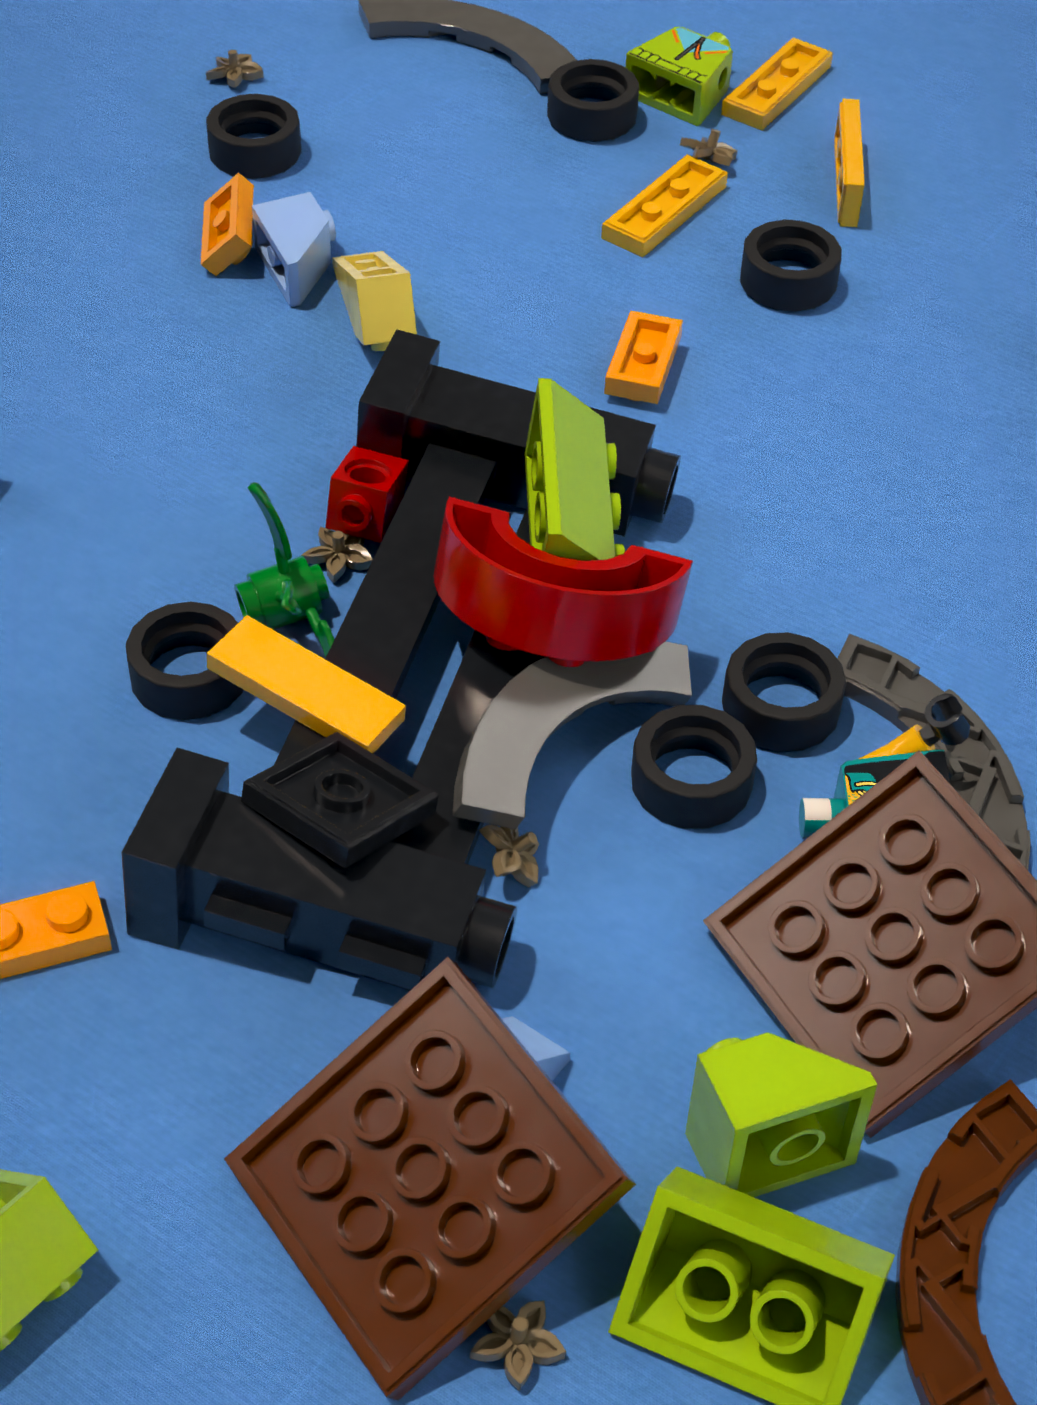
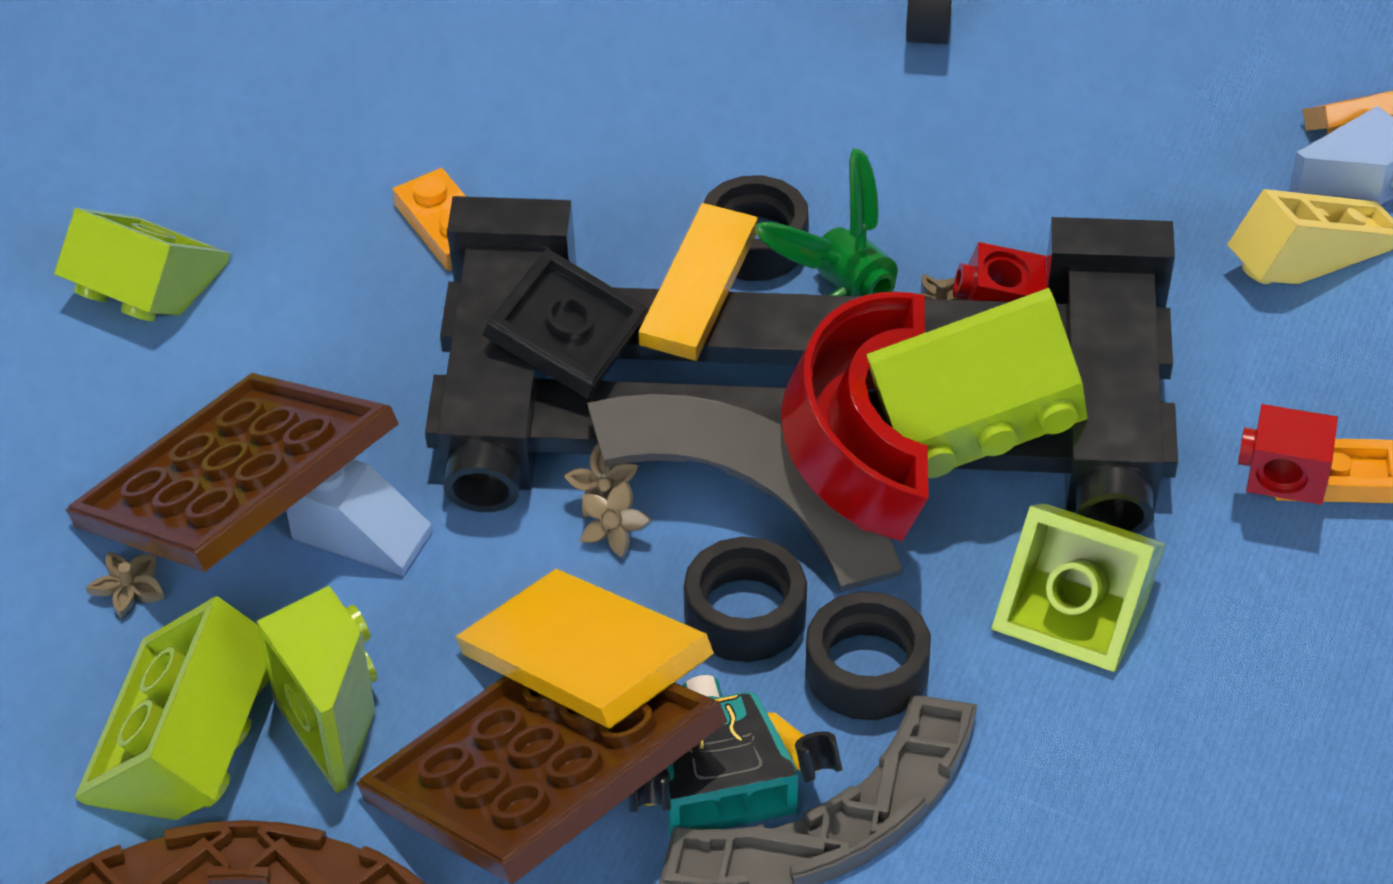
camera: 80 degrees right, 0 degrees up
none -> yellow tile [455,568,714,728]
none -> dark tan plant [580,481,653,558]
none -> lime slope [991,503,1166,672]
none -> red brick [1237,404,1338,505]

